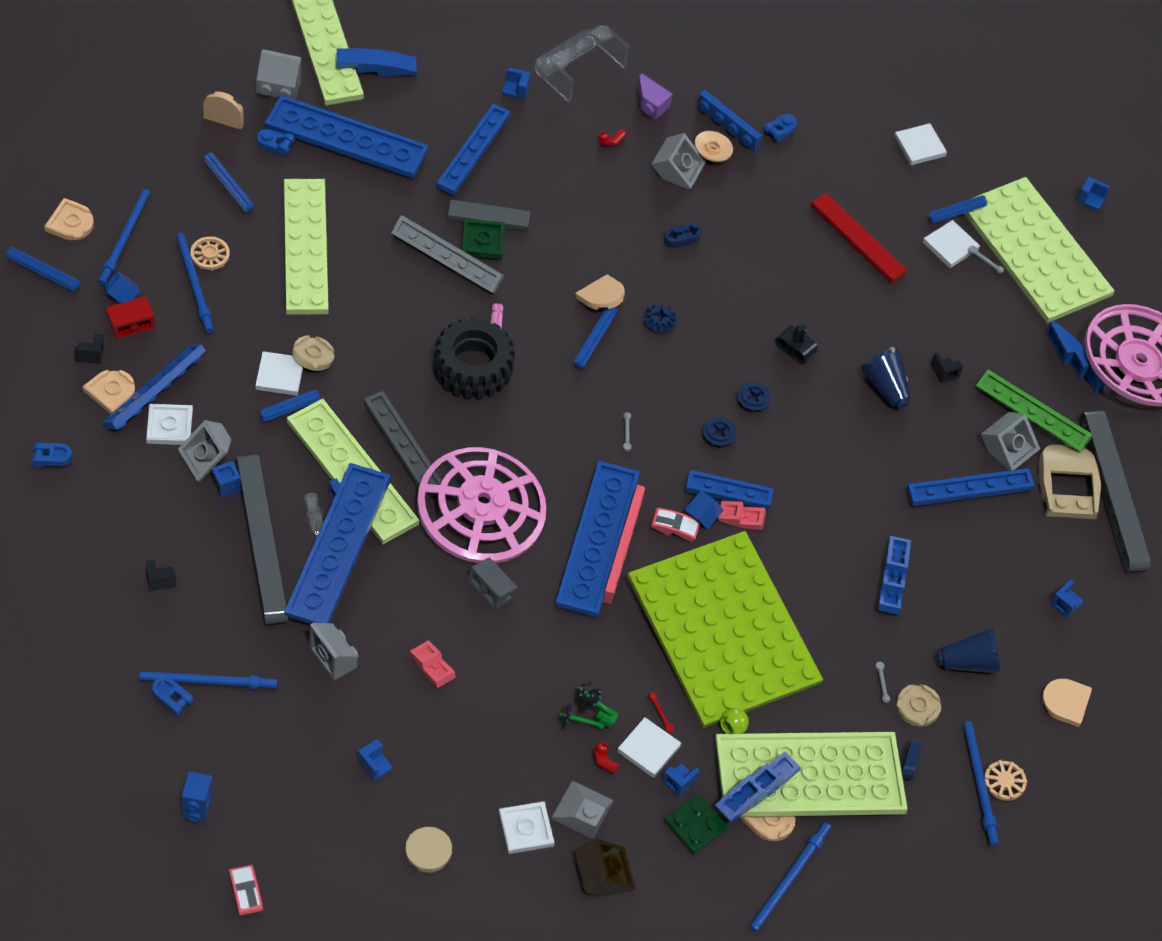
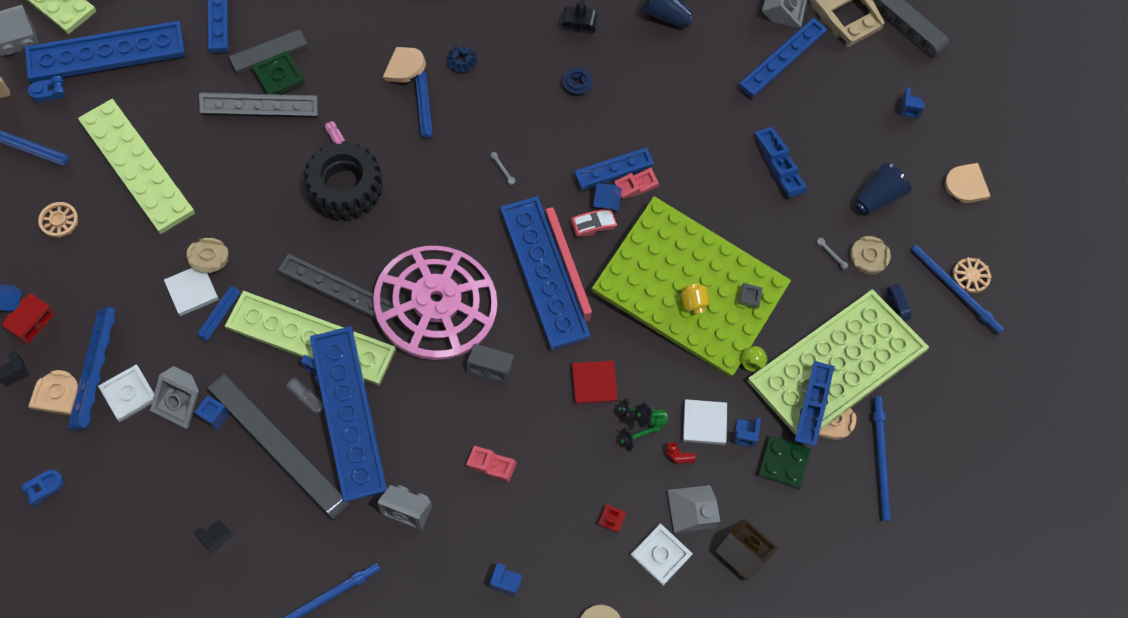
camera: 30 degrees left, 10 degrees up
blue bar [176,233,214,334] -> none
red hinge [648,692,674,734] -> none
dark blue gear [702,417,737,448] -> none
none -> red tile [572,361,618,405]
none -> red tile [598,504,627,534]
none -> yellow head [681,283,711,314]
none -> dark grey tile [738,283,763,309]

